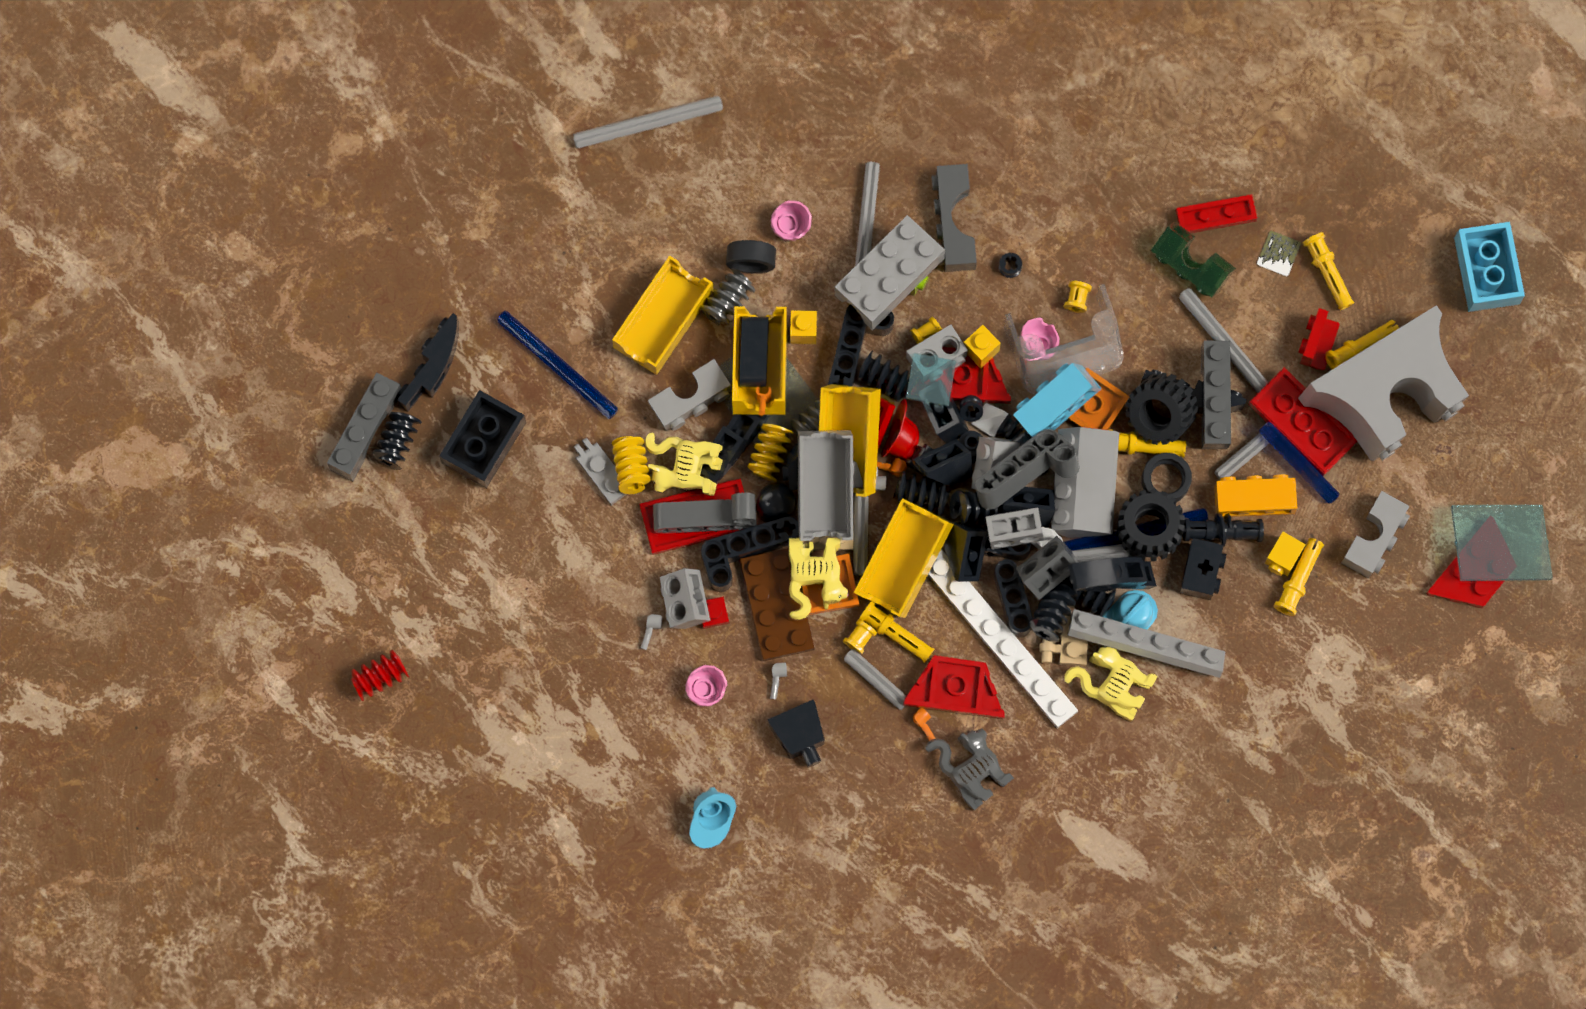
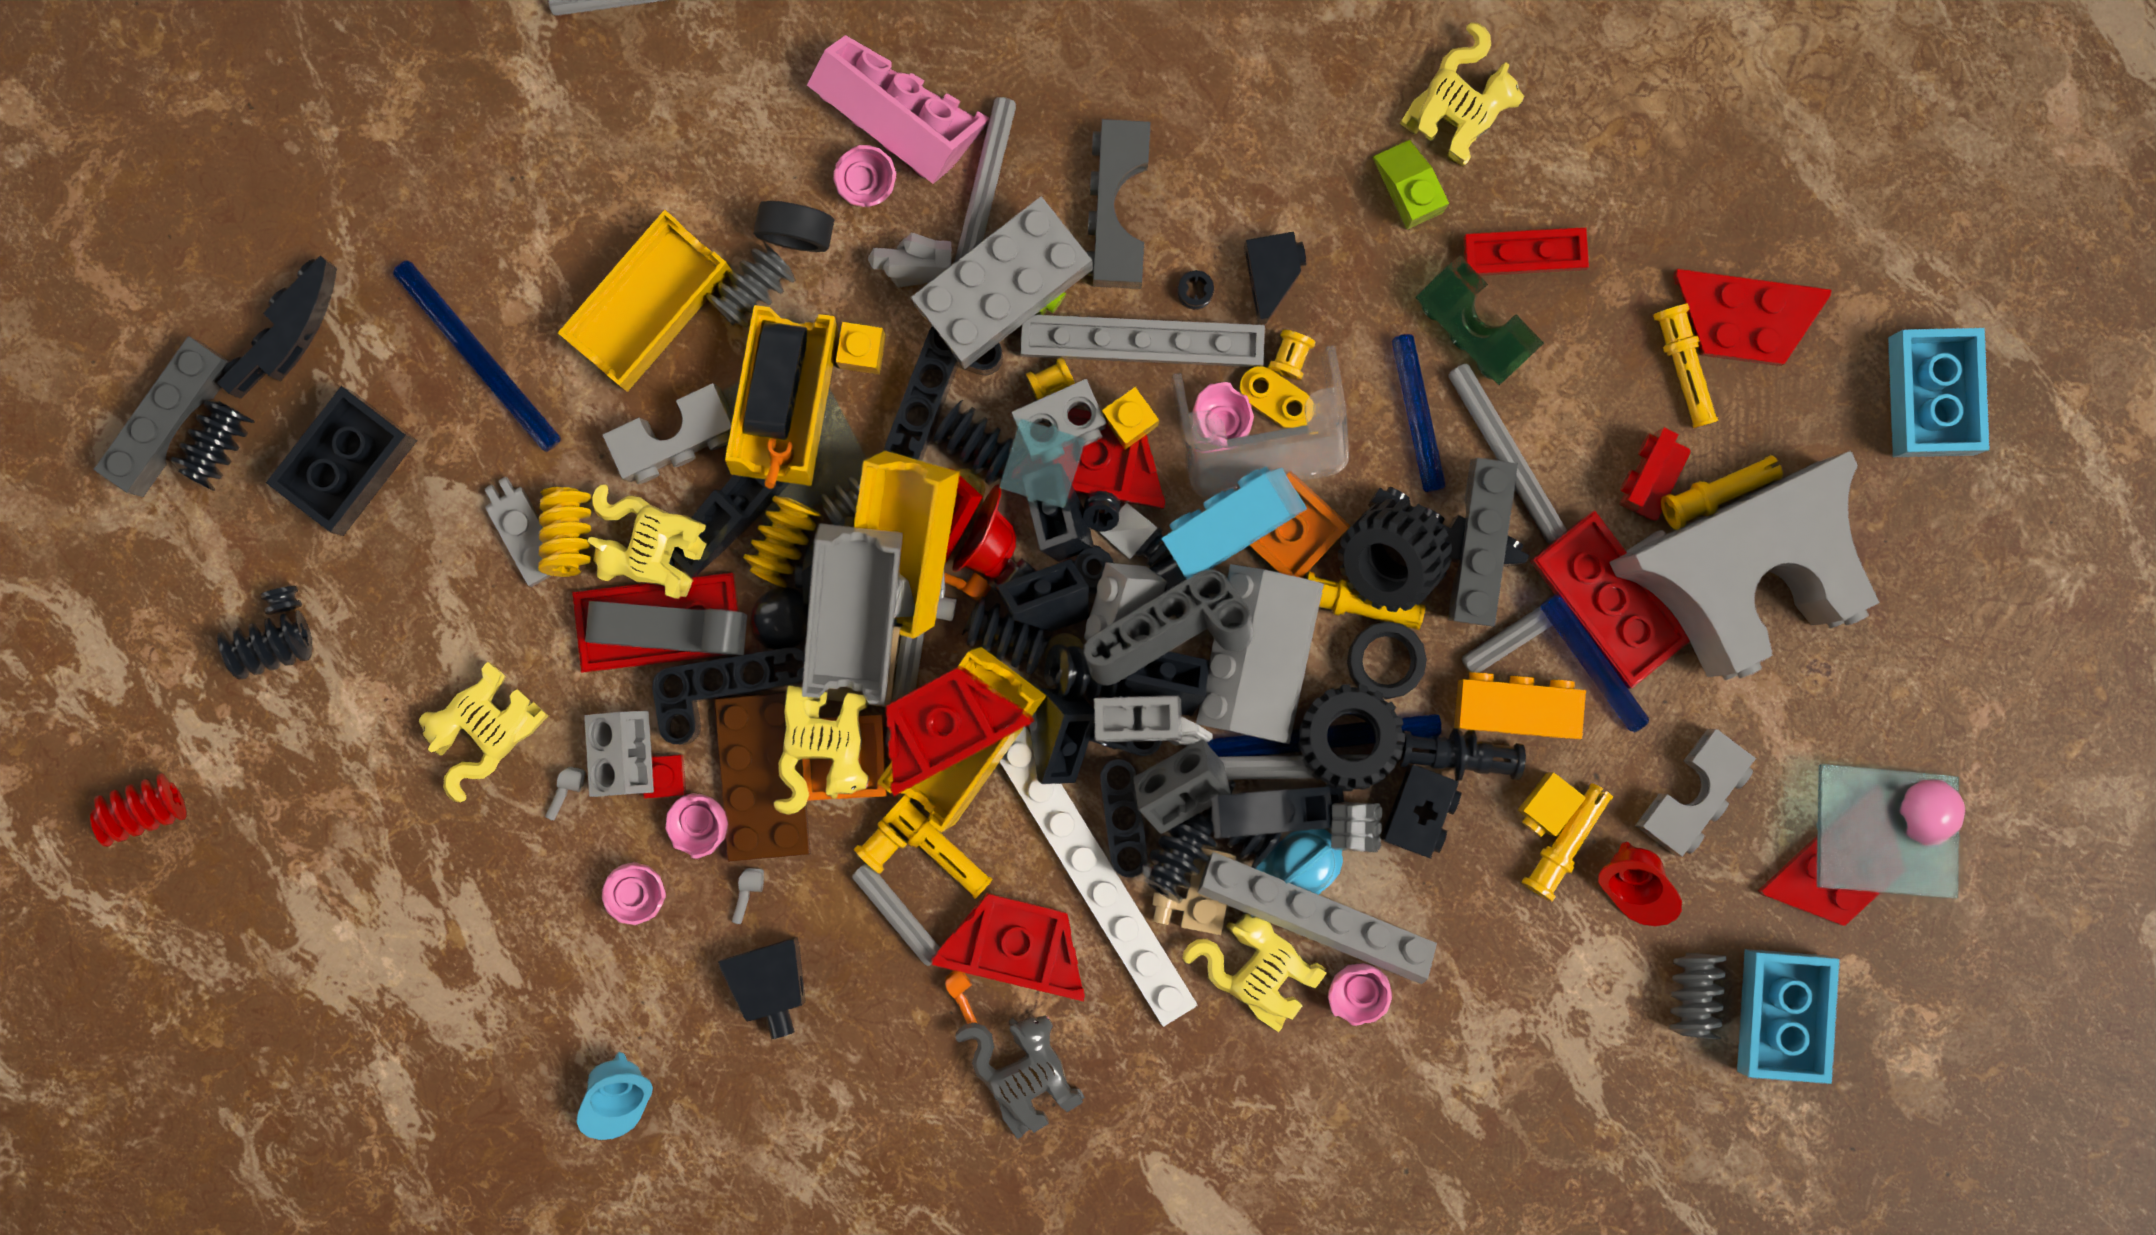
camera: 10 degrees right, 10 degrees up
sticker [1257,231,1301,276] -> none
none -> black piece [217,610,313,680]
none -> black bush [261,586,302,615]
none -> light yellow animal [419,662,548,803]
none -> bright pink hair [665,793,728,859]
none -> bright pink wedge [807,35,990,184]
none -> light grey rock [868,232,952,288]
none -> red wing [886,665,1034,796]
none -> light grey plate [1021,315,1265,367]
none -> yellow plate [1239,366,1314,431]
none -> black slope [1244,231,1306,325]
none -> bright pink hair [1328,963,1392,1026]
none -> dark grey hand [1331,802,1382,852]
none -> lime slope [1373,140,1449,230]
none -> clear blue axle [1391,334,1446,492]
none -> light yellow animal [1400,22,1524,167]
none -> red piece [1598,841,1682,927]
none -> dark grey piece [1669,952,1726,1039]
none -> red wing [1673,269,1832,366]
none -> medium azure brick [1737,949,1839,1084]
none -> bright pink hair [1900,779,1965,846]

